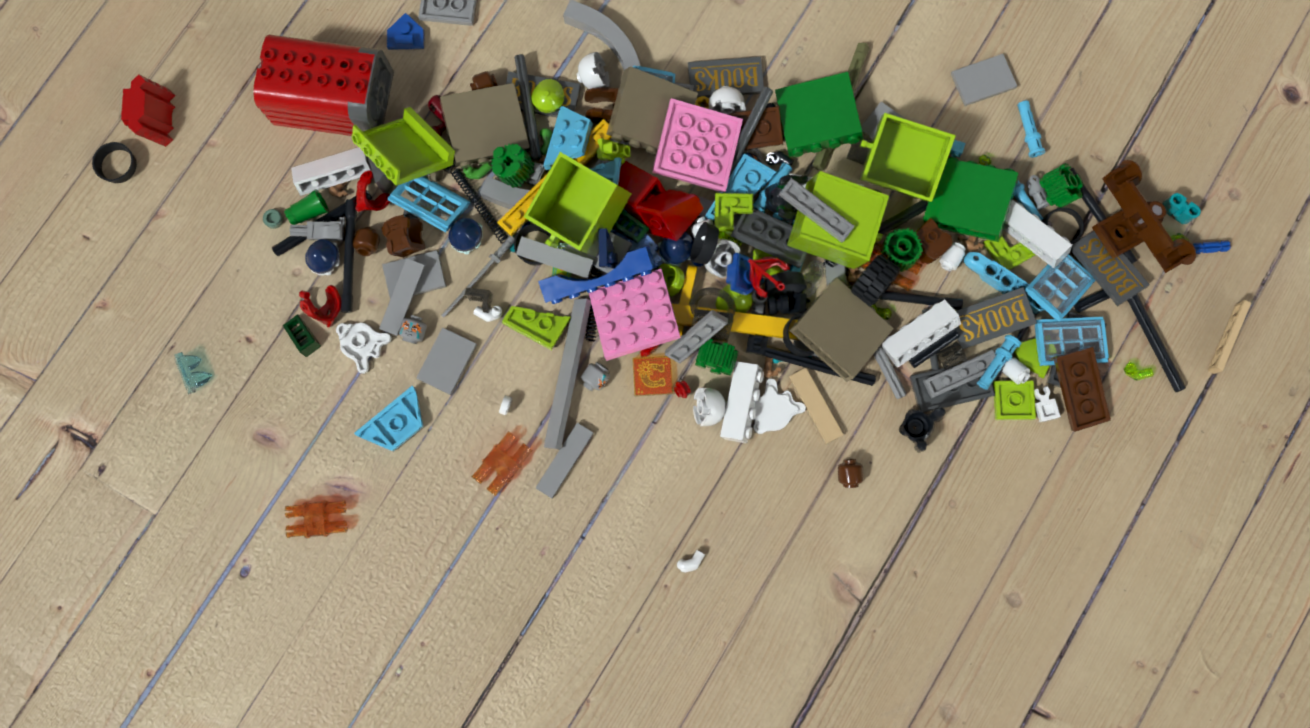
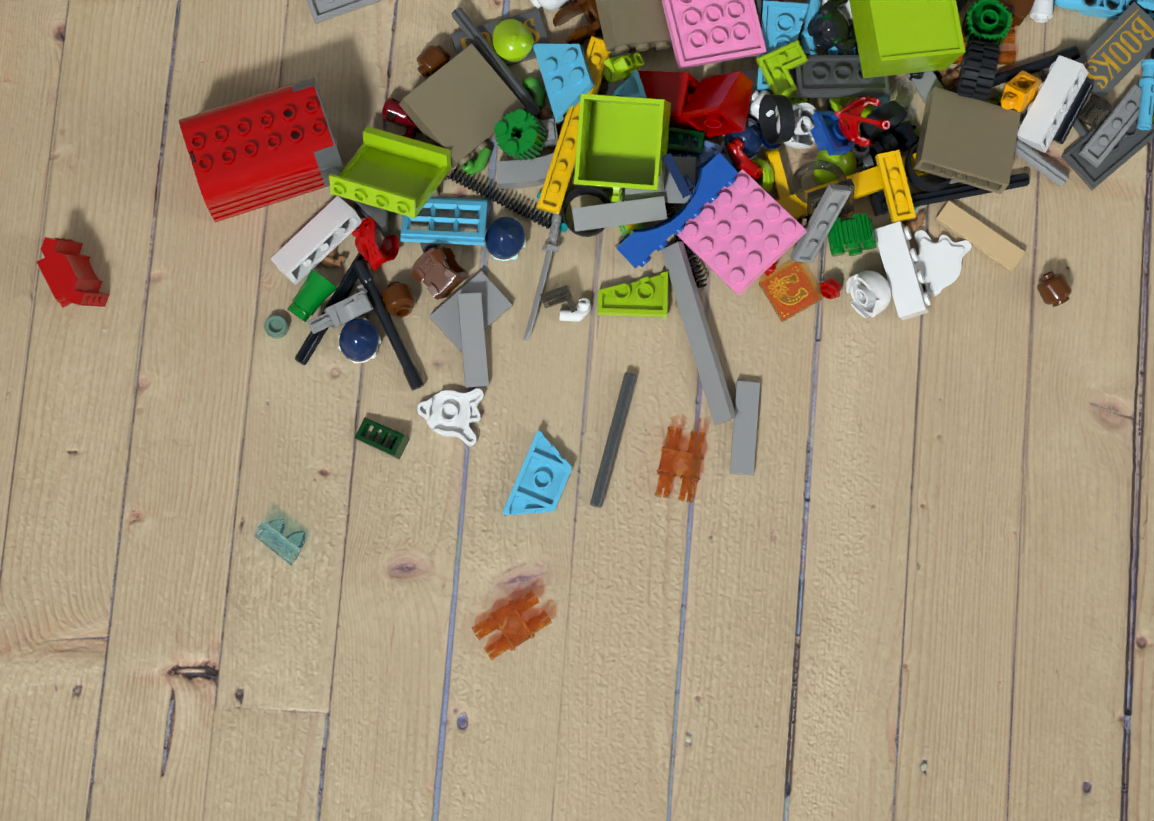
camera: 35 degrees left, 0 degrees up
black tyre [92,142,137,183] -> none
red helmet [299,285,341,327] -> none
blue plate [387,13,425,50] -> none
light grey head [399,315,427,344] -> none
light grey tile [416,328,477,395] -> none
white tile [499,395,512,415] -> none
light grey head [581,362,610,391] -> none
white arm [677,550,705,573] -> none
light grey tile [779,178,854,243] -> none
black hair [899,407,946,453] -> none
none -> dark grey axle [590,372,637,508]
none -> red arm [727,139,762,179]
none -> yellow plate [875,150,916,223]
none -> light orange piece [1000,70,1042,113]

